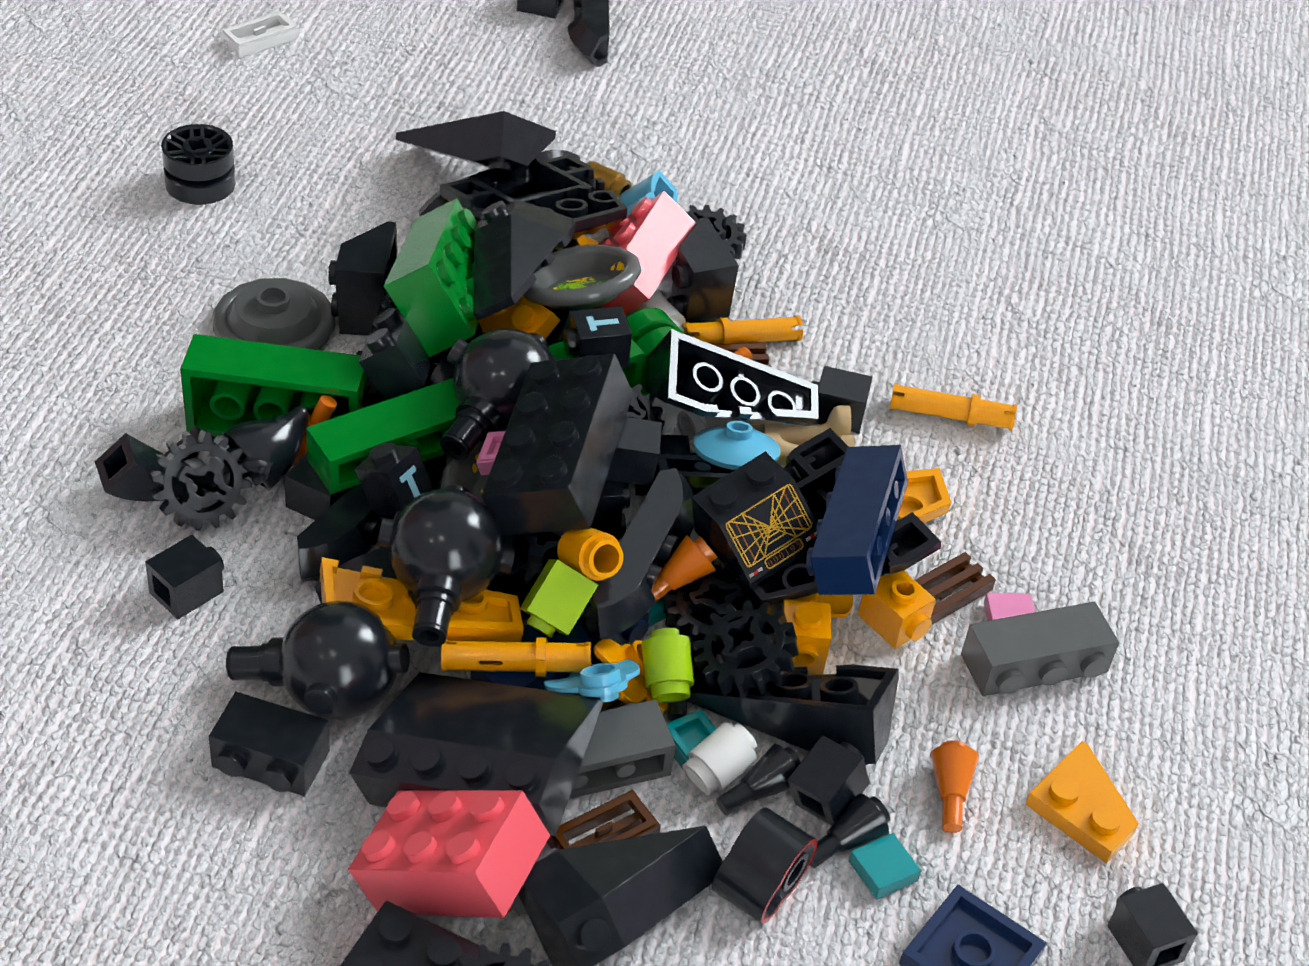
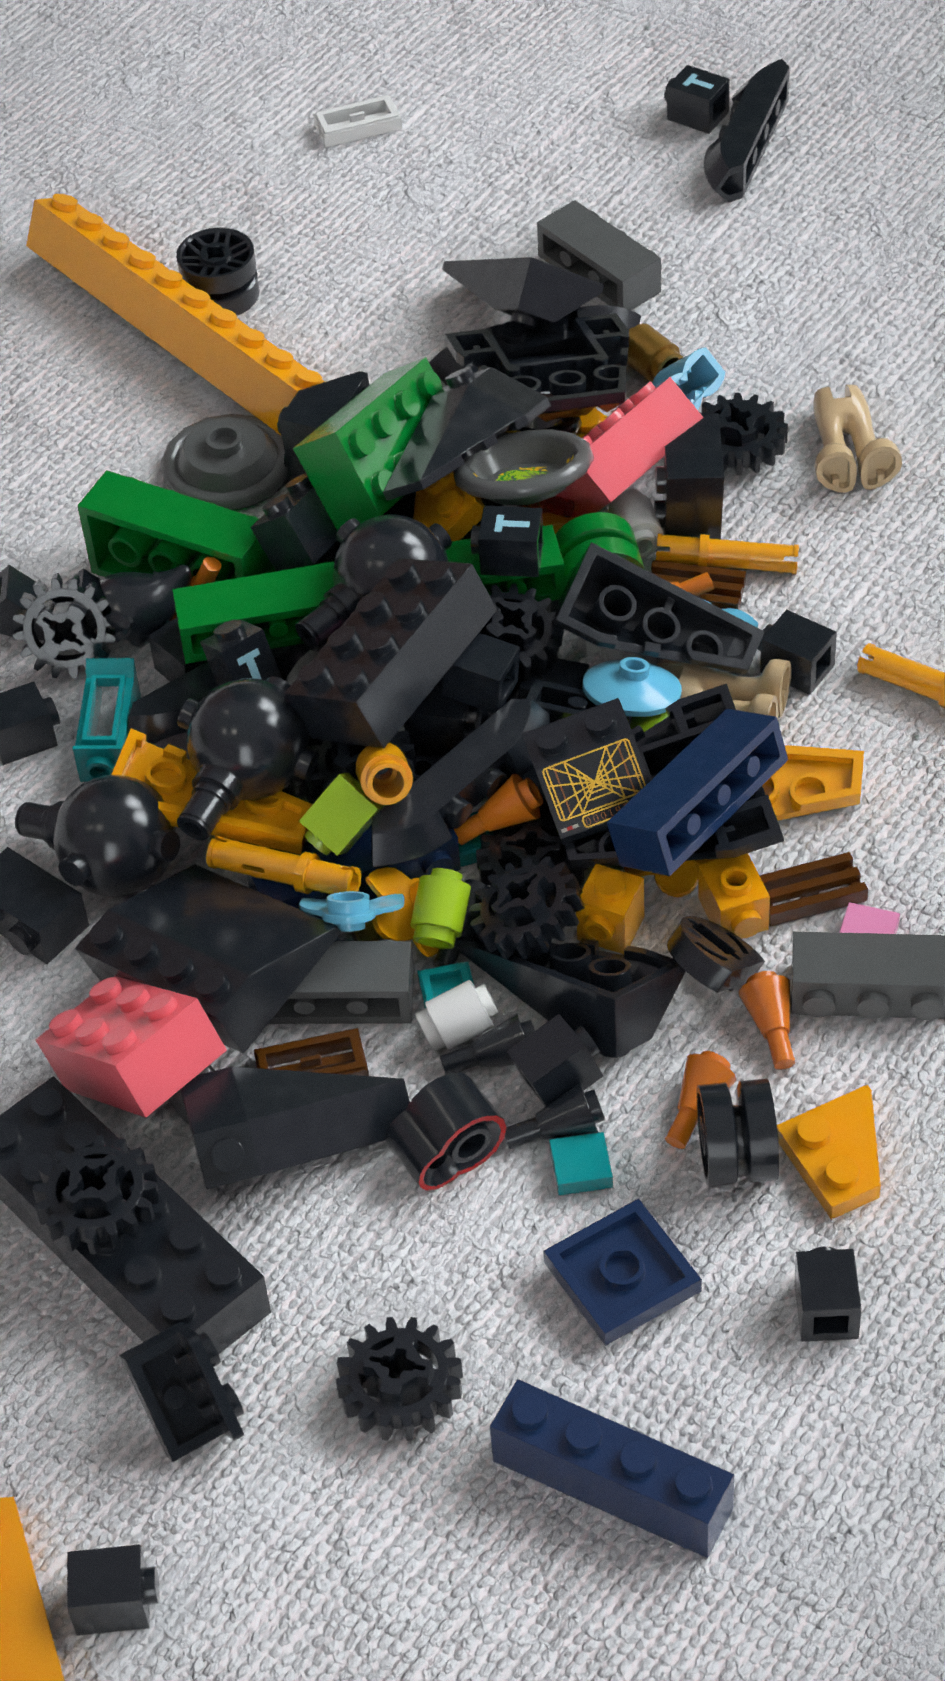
camera: 30 degrees right, 5 degrees up
none -> light orange brick [26,194,325,436]
none -> teal window [72,658,141,782]
none -> dark grey brick [537,200,662,310]
none -> black piece [667,916,765,993]
none -> black wheel [696,1079,779,1186]
none -> orange cone [738,971,795,1070]
none -> tan piece [813,384,902,493]

